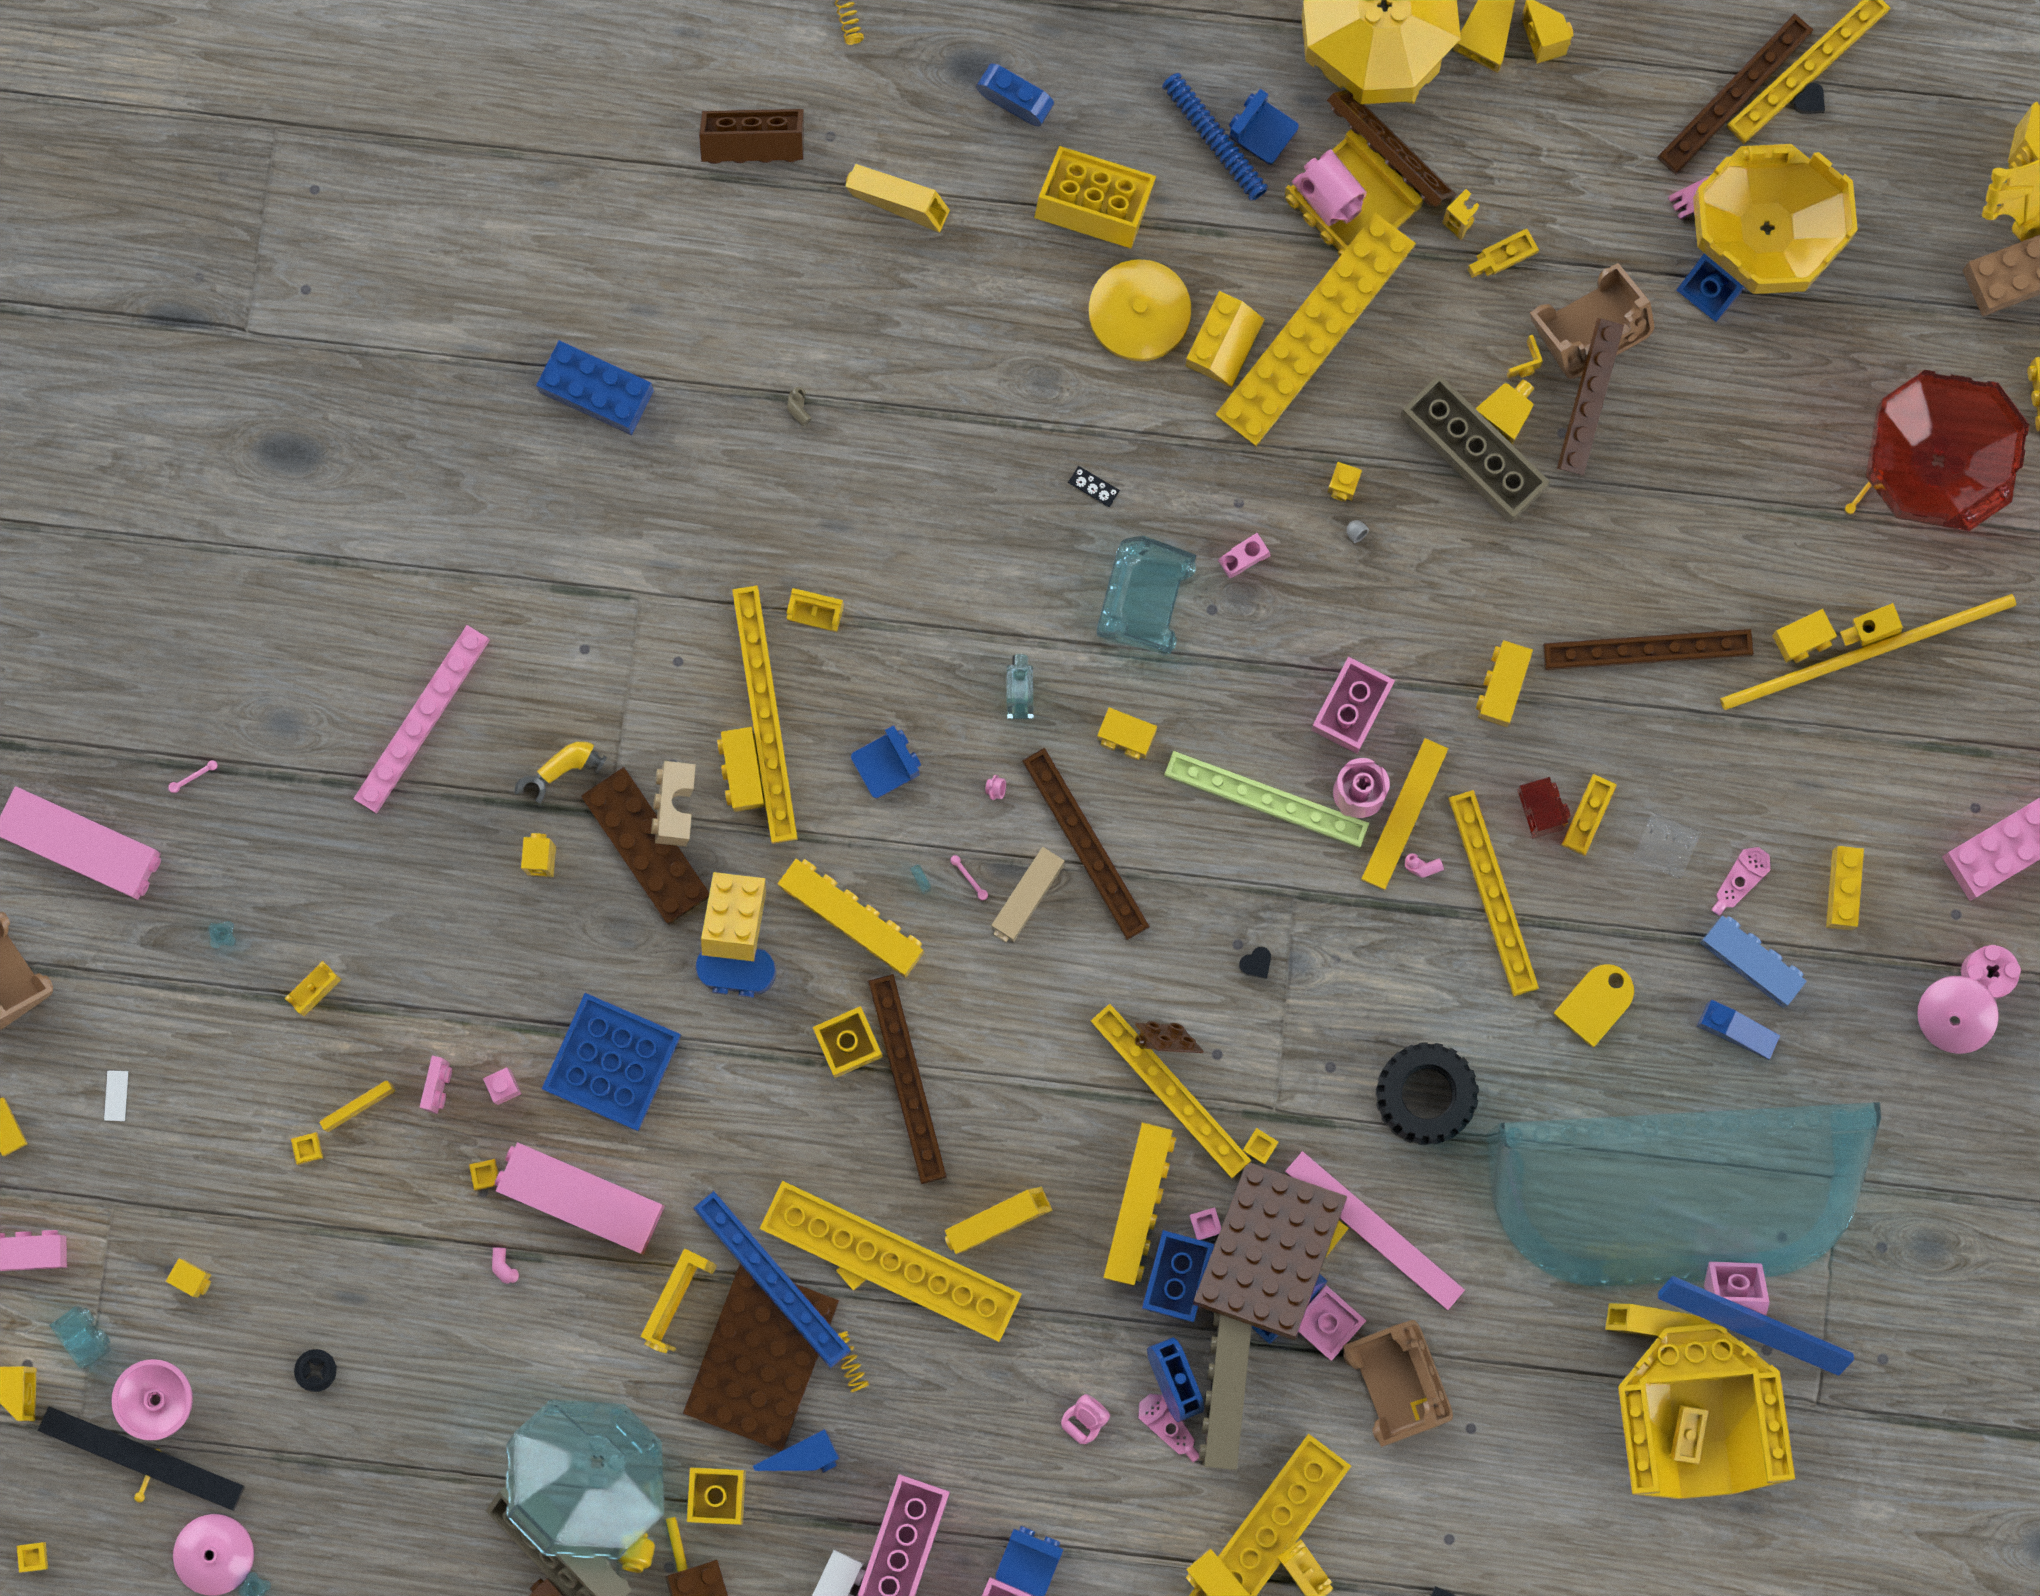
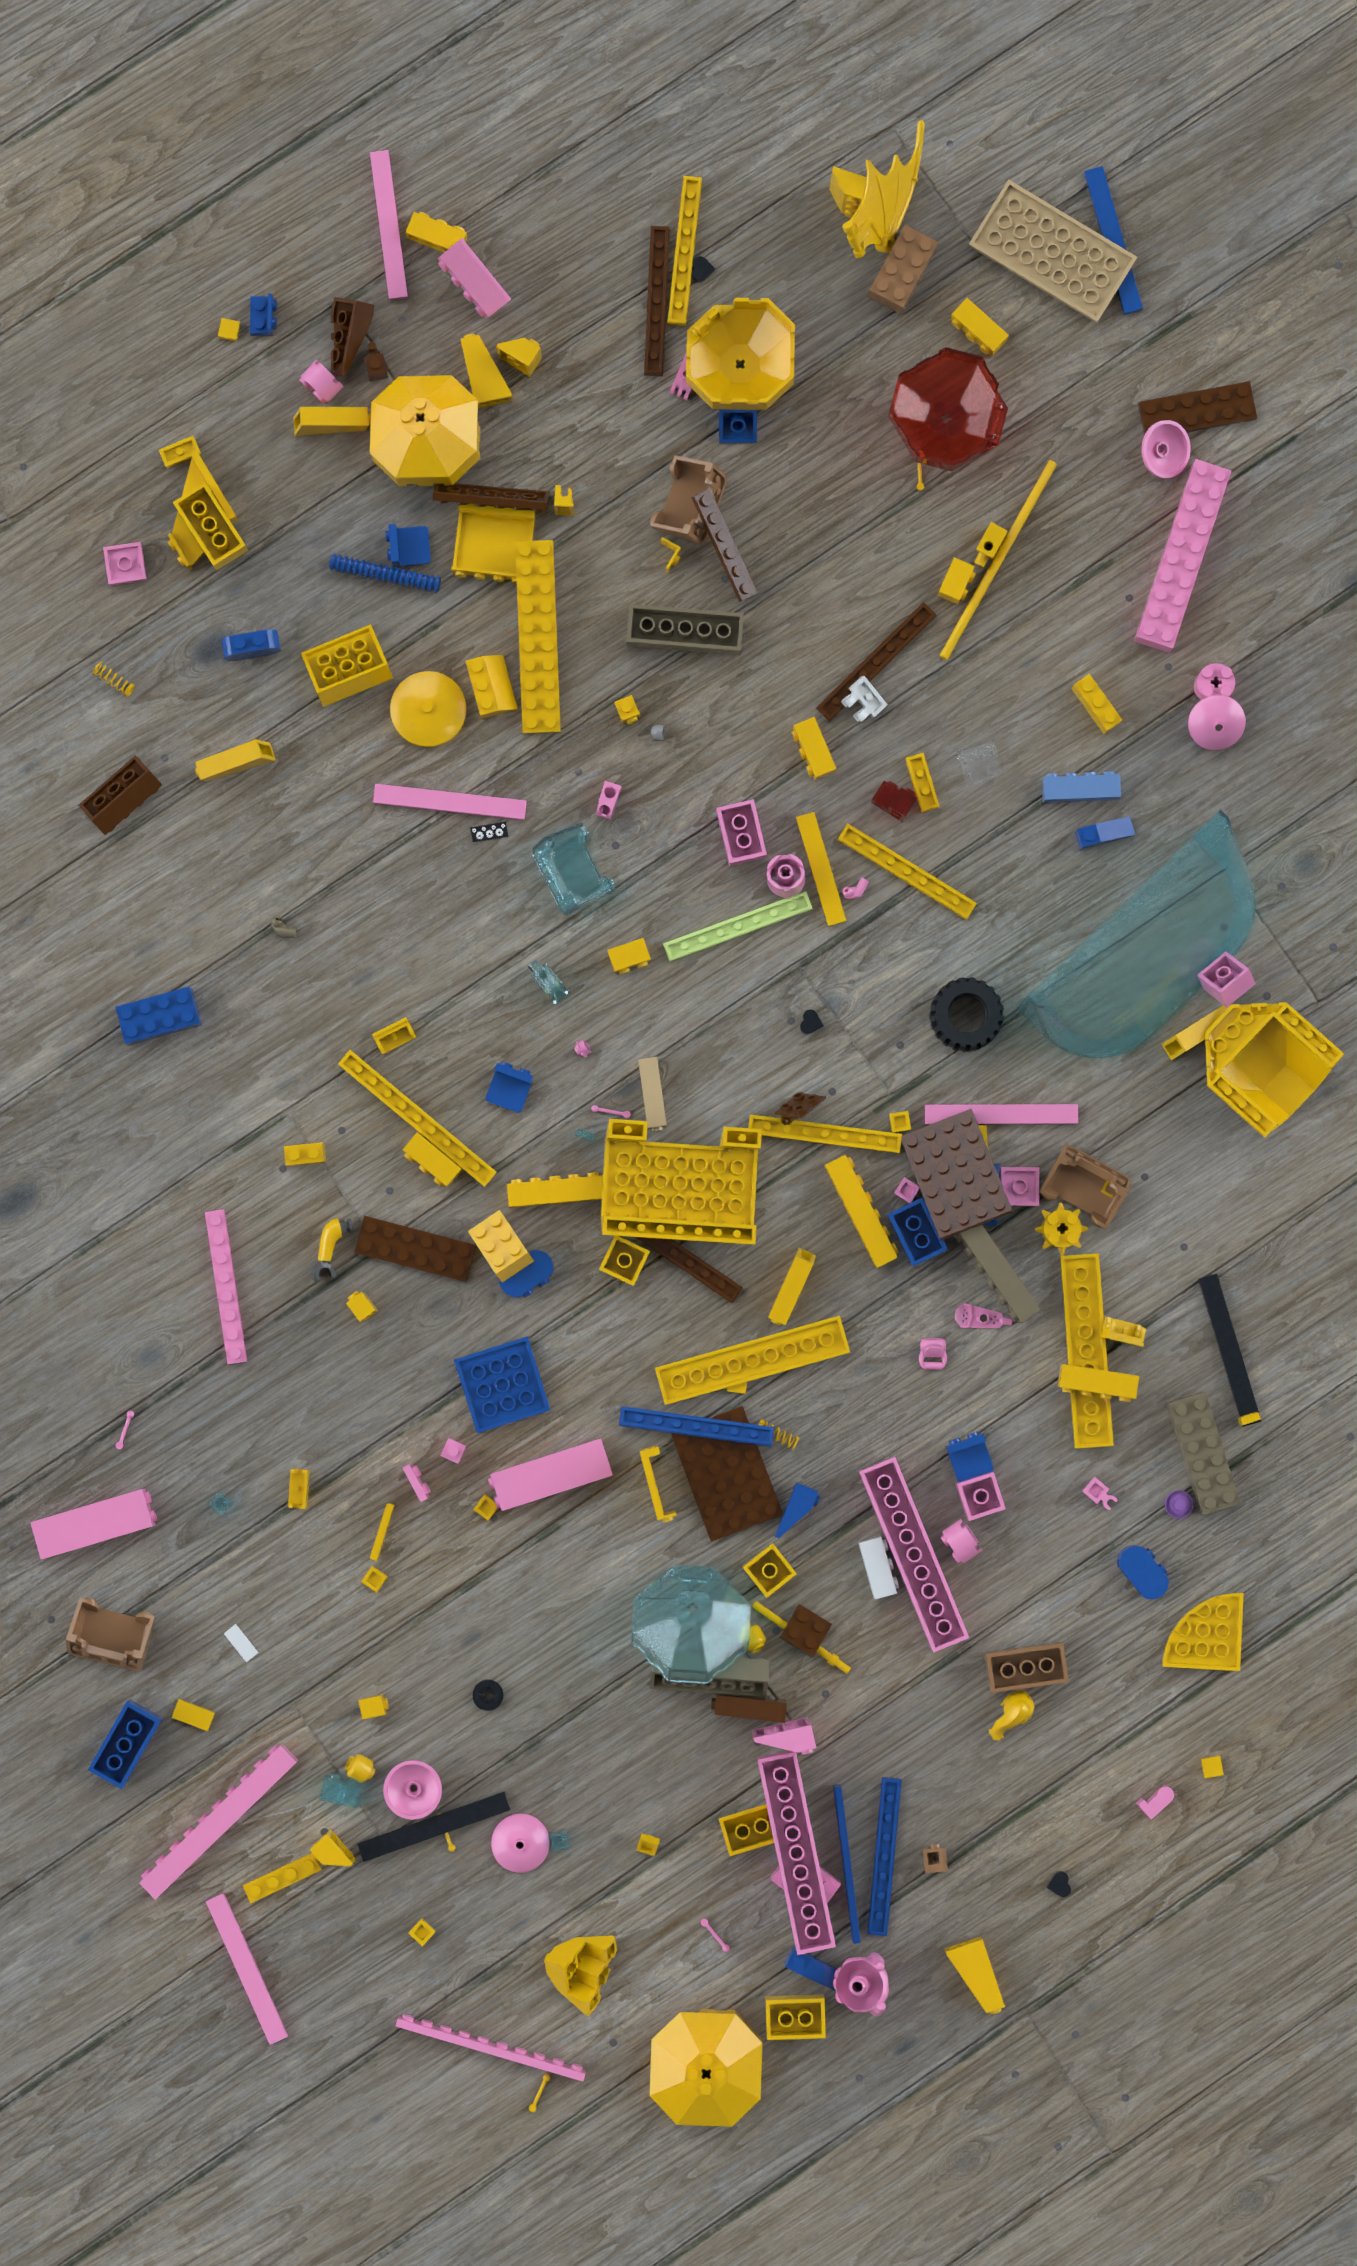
camera: 50 degrees left, 5 degrees up
bright pink arm [492,1248,519,1284] -> none
tan arch [651,761,696,846] -> none
reddish brown tile [1022,748,1150,940] -> none
blue brick [1147,1337,1205,1422] -> none
bright pink cylinder [1292,149,1367,226] -> none
yellow hinge [1467,229,1539,278] -> none
yellow torso [1476,379,1534,444] -> none
yellow tile [1553,964,1634,1048] -> none
blue tile [1658,1276,1854,1376] -> none
yellow plate [1670,1405,1708,1464] -> none
bright pink piece [1711,847,1771,916] -> none
none -> yellow brick [284,1142,326,1167]
none -> yellow head [345,1754,375,1783]
none -> bright pink tile [373,784,527,820]
none -> yellow slope [601,1119,762,1245]
none -> white plate [841,676,888,722]
none -> yellow brick [1035,1203,1088,1256]

